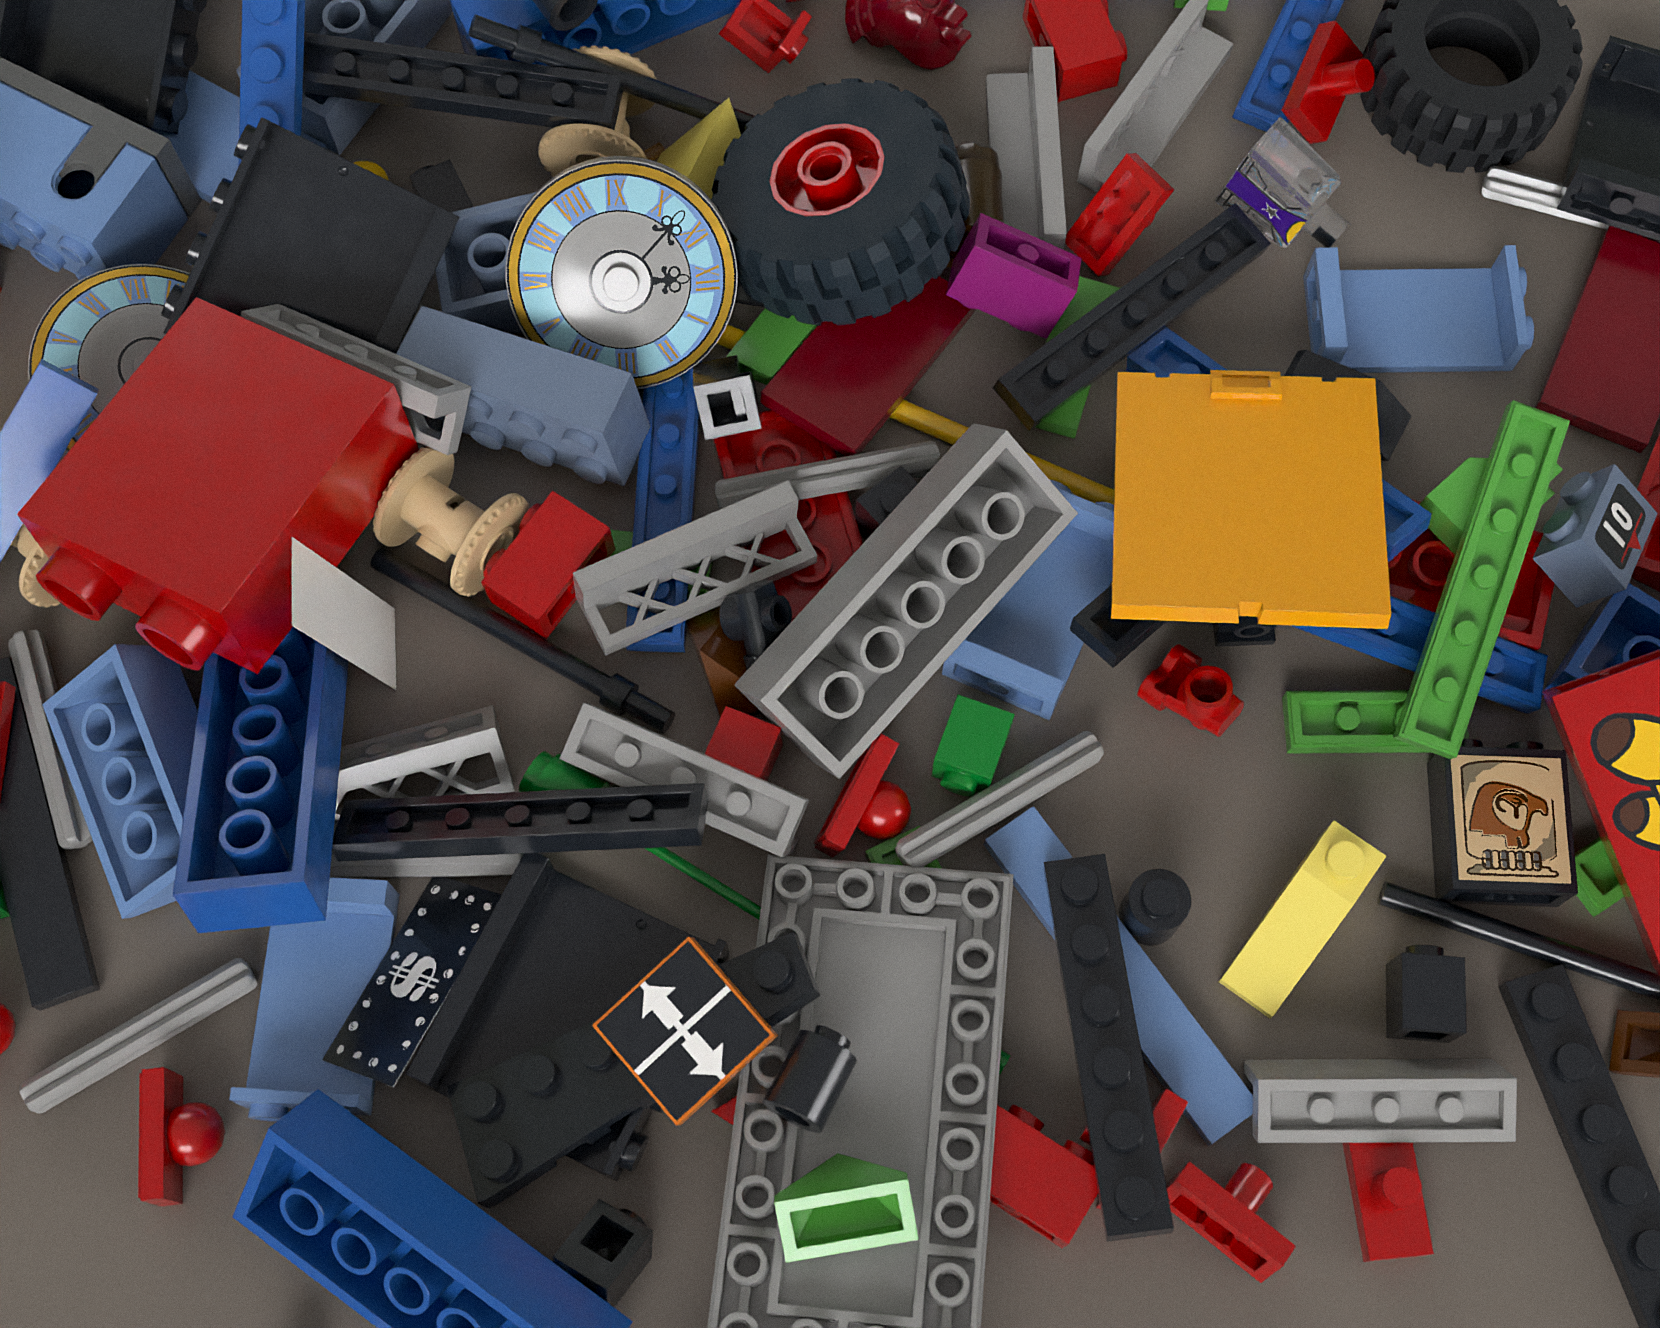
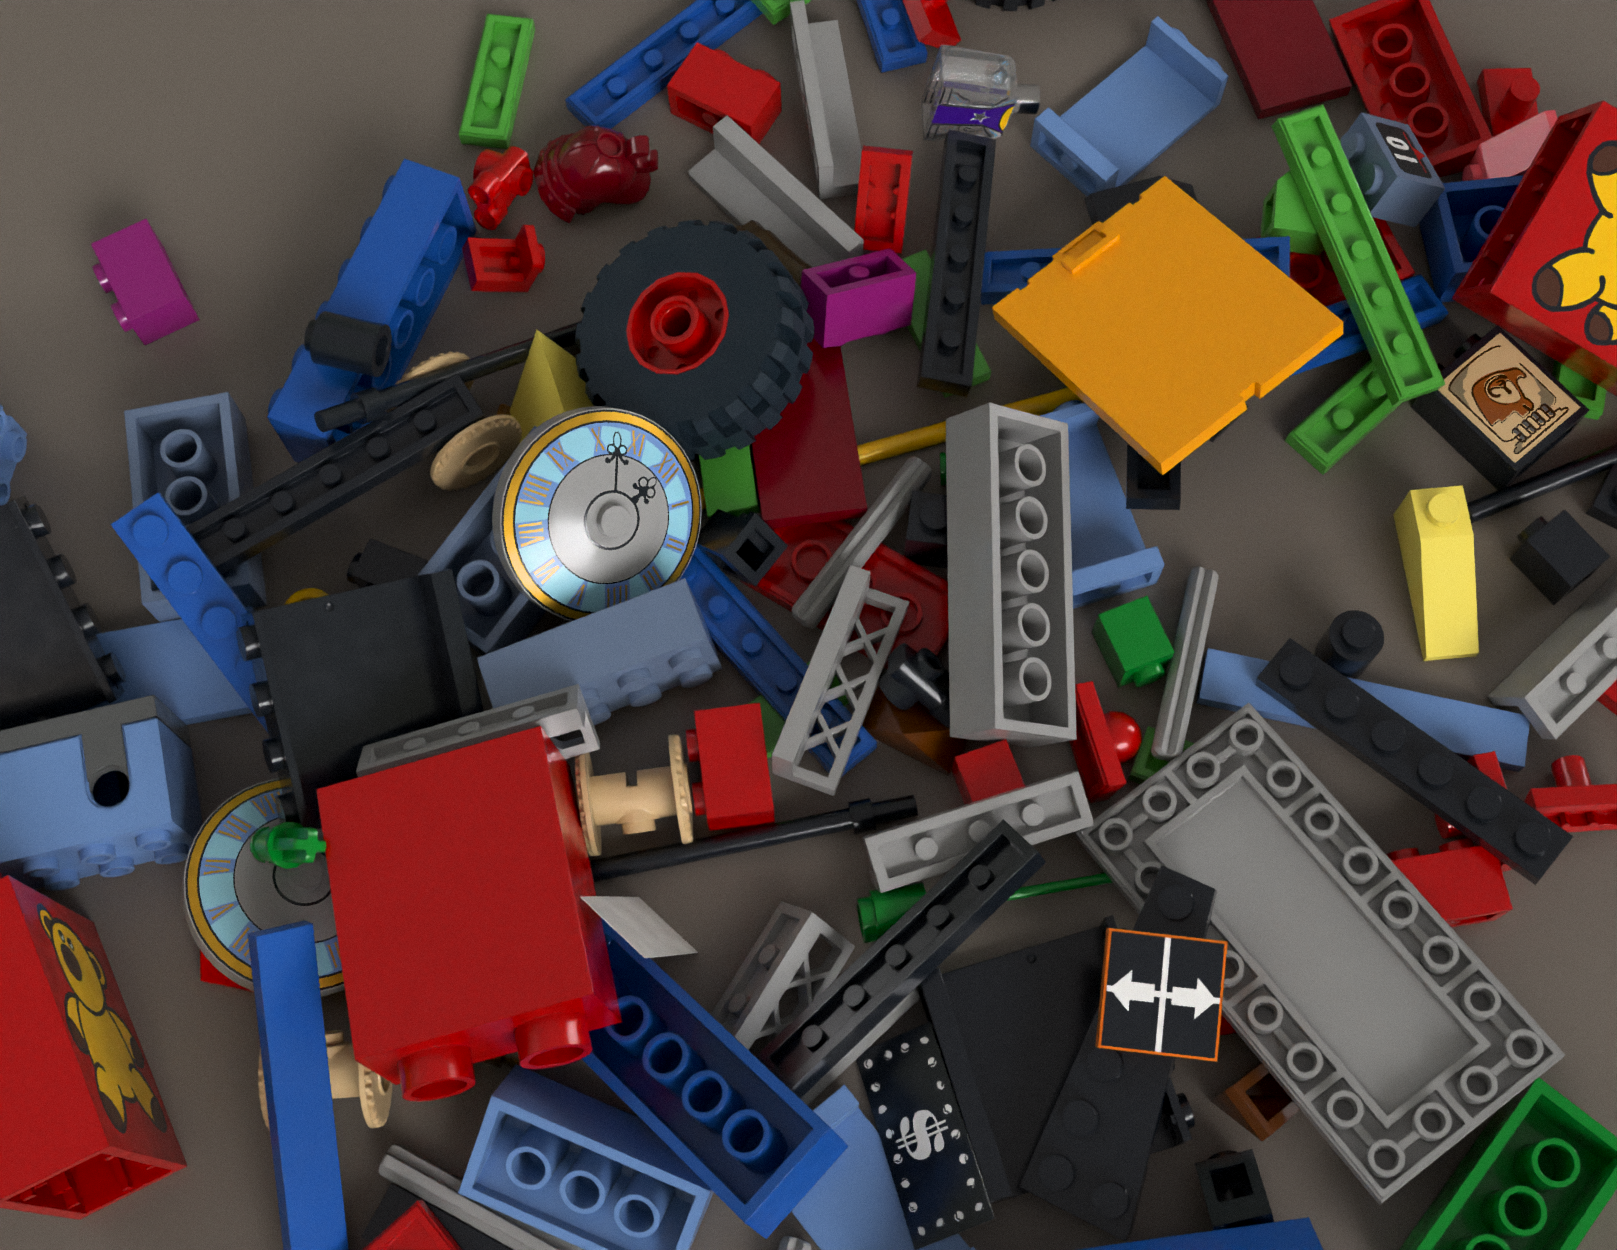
camera: 40 degrees left, 0 degrees up
black brick [763,1025,857,1133] -> none
bright green slope [774,1153,919,1263] -> none
red plate [1137,643,1244,737] -> none
none -> green axle [250,822,327,869]
none -> reddish brown slope [1210,1063,1300,1141]

